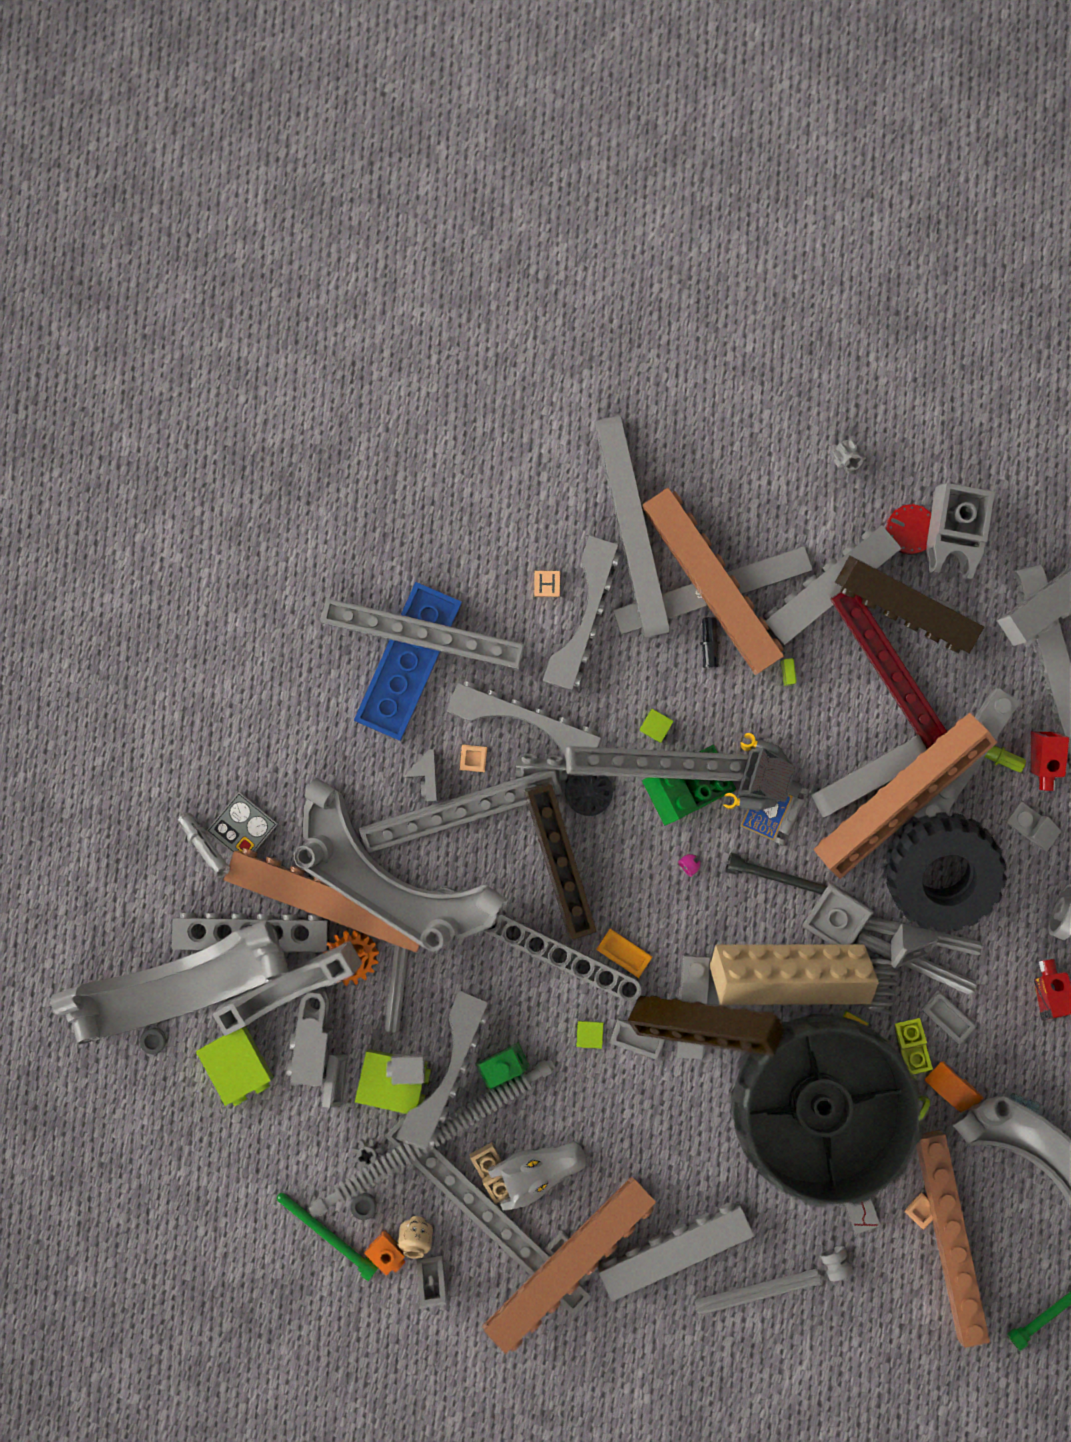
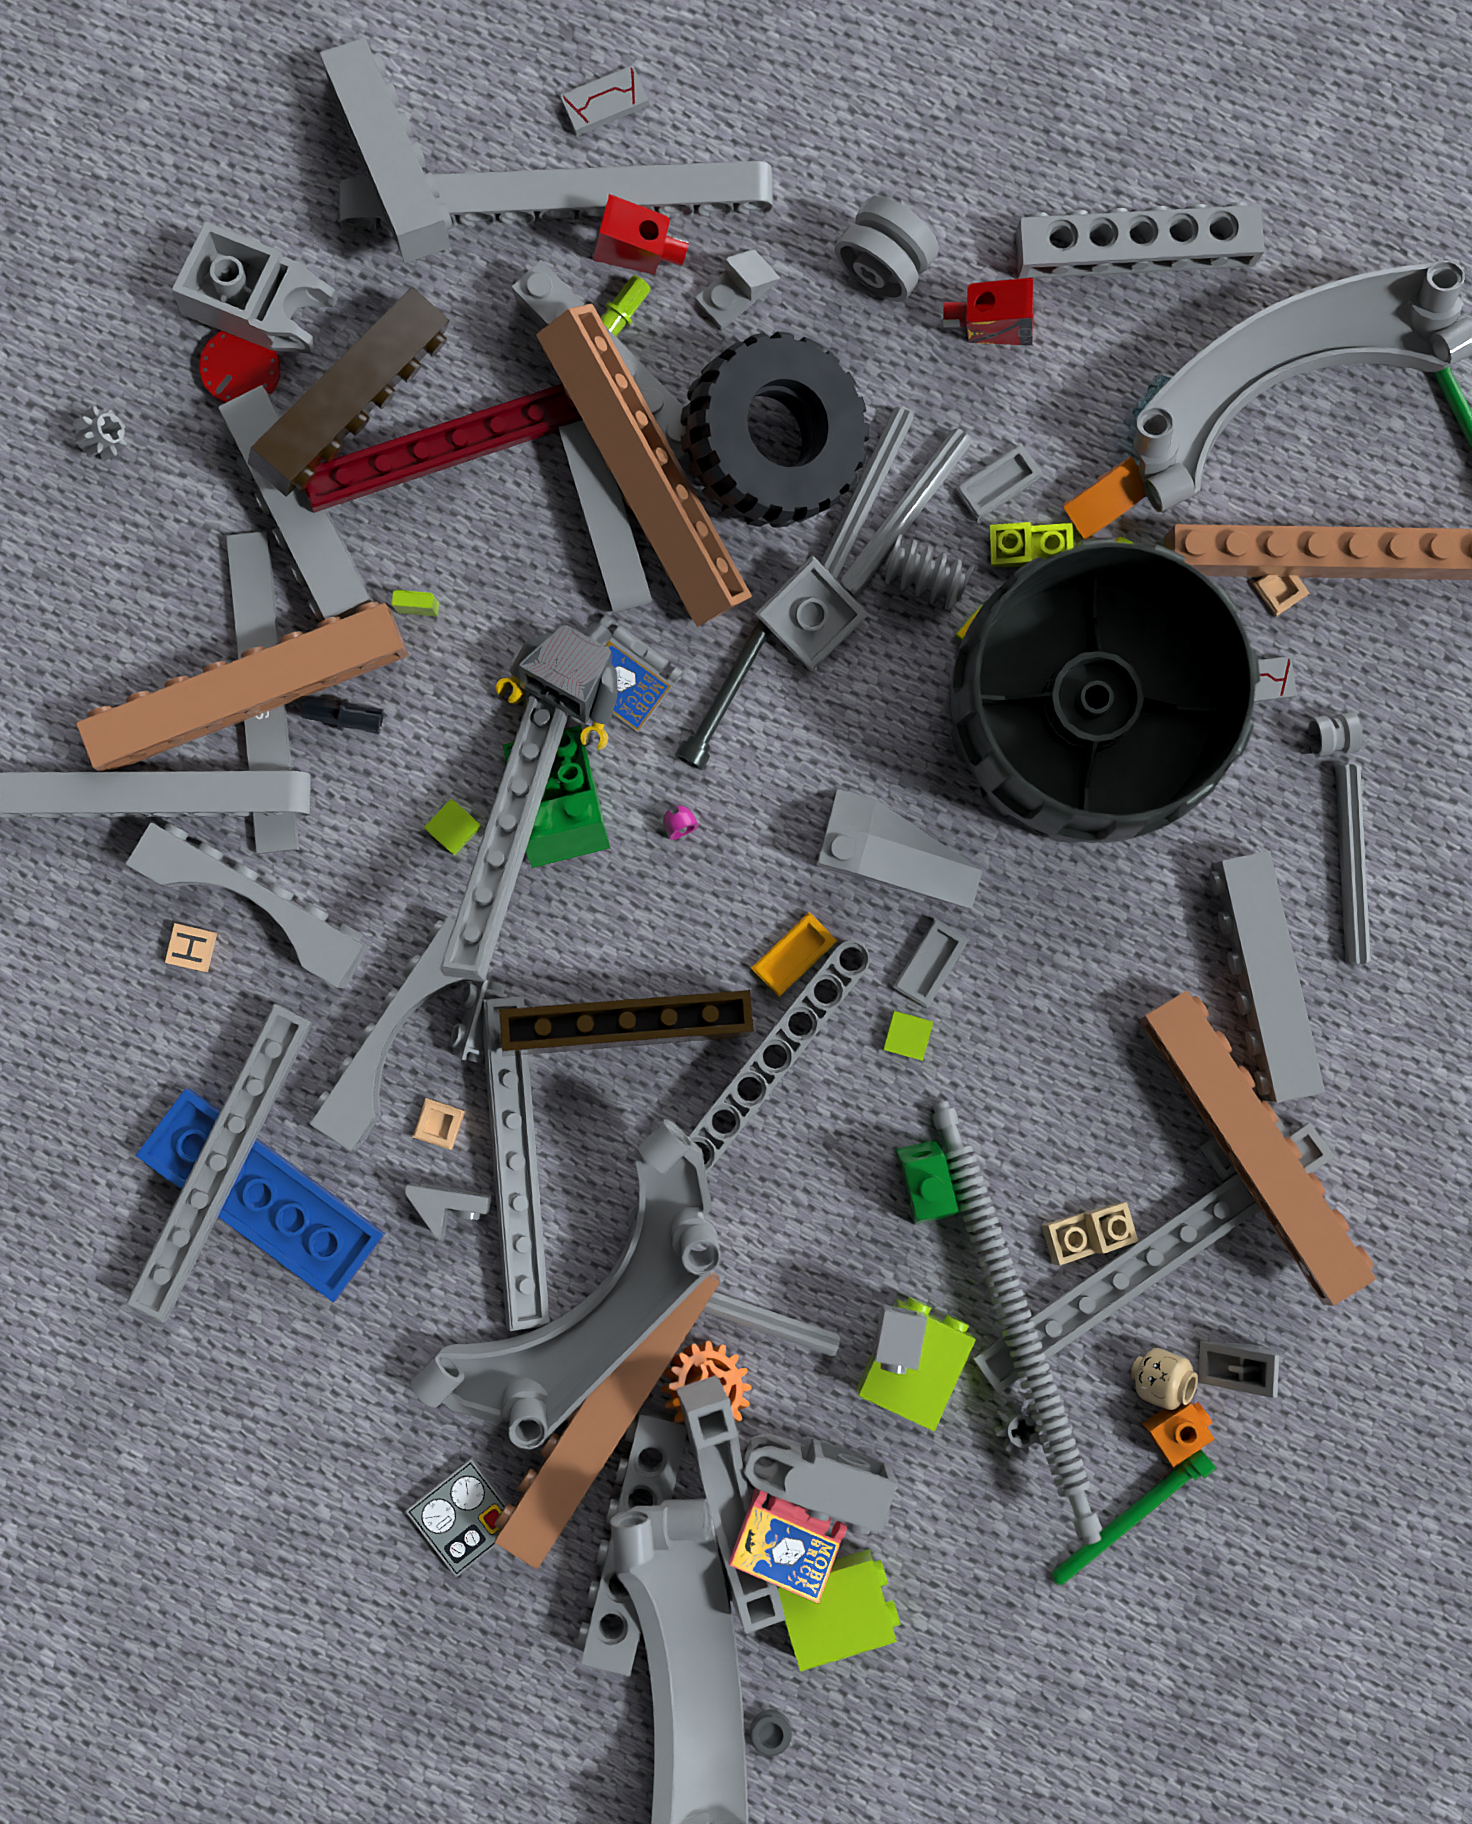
camera: 80 degrees left, 0 degrees up
light grey pin [178,813,230,878] -> none
light grey tile [322,1053,348,1108] -> none
dark grey tile [350,1193,377,1220] -> none
light grey arch [397,991,490,1151] -> none
light grey animal [487,1141,587,1210] -> none
black wheel [565,774,613,816] -> none
dark brown brick [627,995,785,1056] -> none
tan brick [710,945,879,1005] -> none
light grey slope [891,923,939,968] -> none
none -> piece [728,1488,847,1603]

